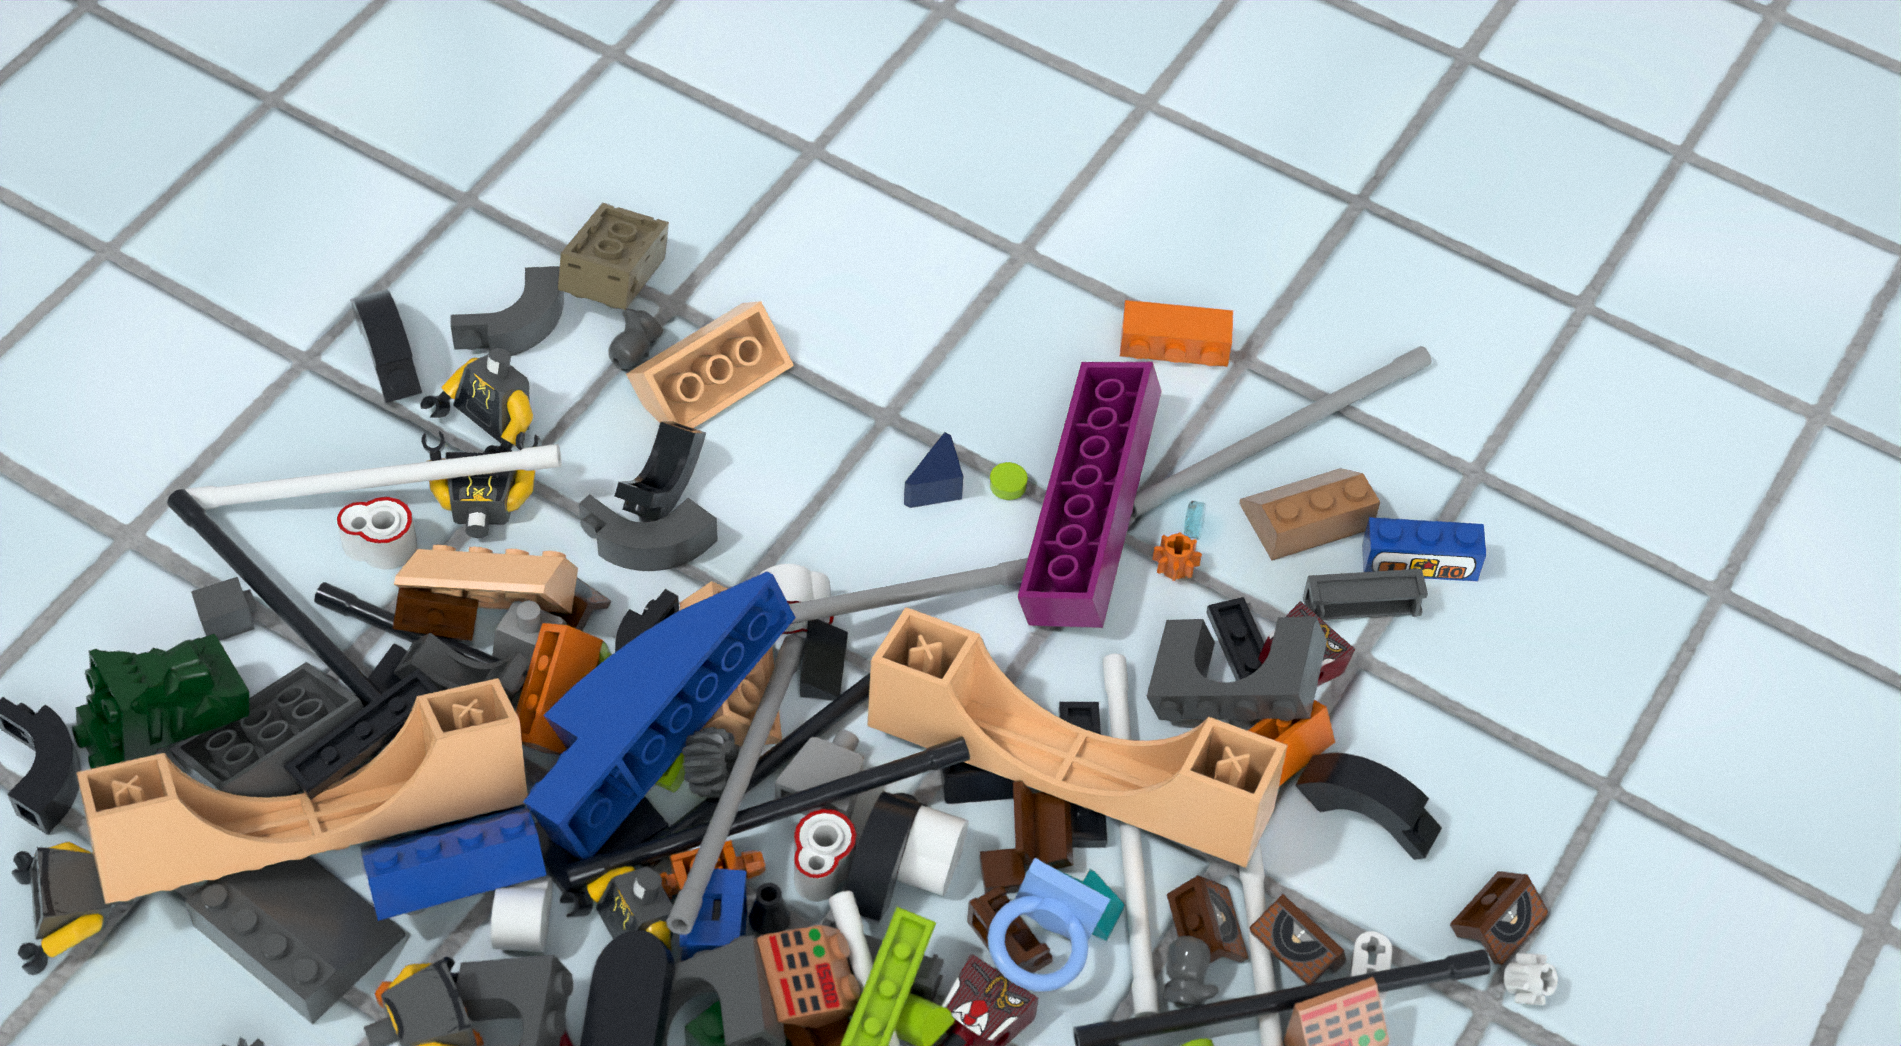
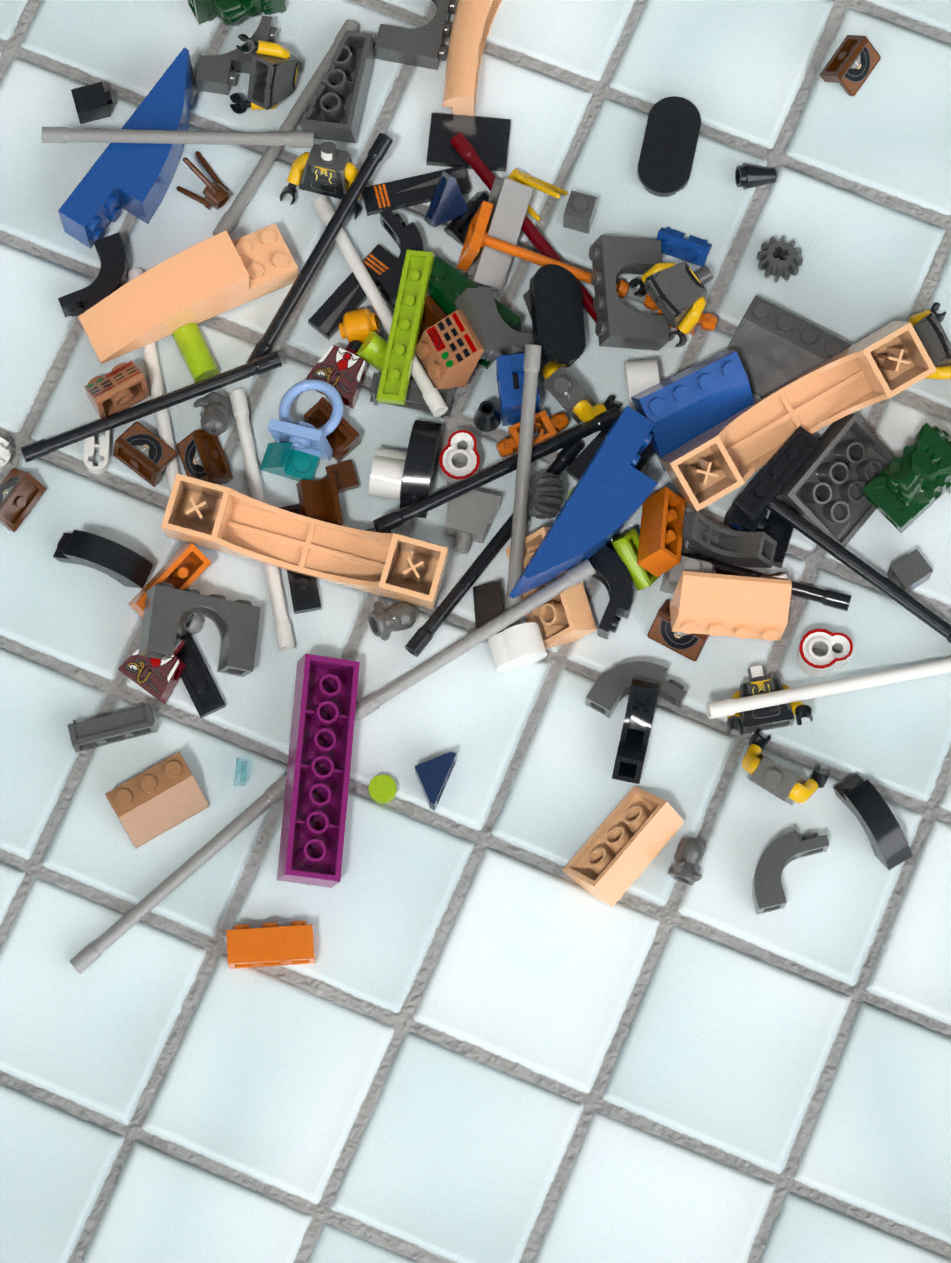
camera: 175 degrees right, 20 degrees up
dark tan piece [558,203,669,310] -> none
orange gear [1152,532,1202,581] -> none
blue brick [1362,517,1486,582] -> none

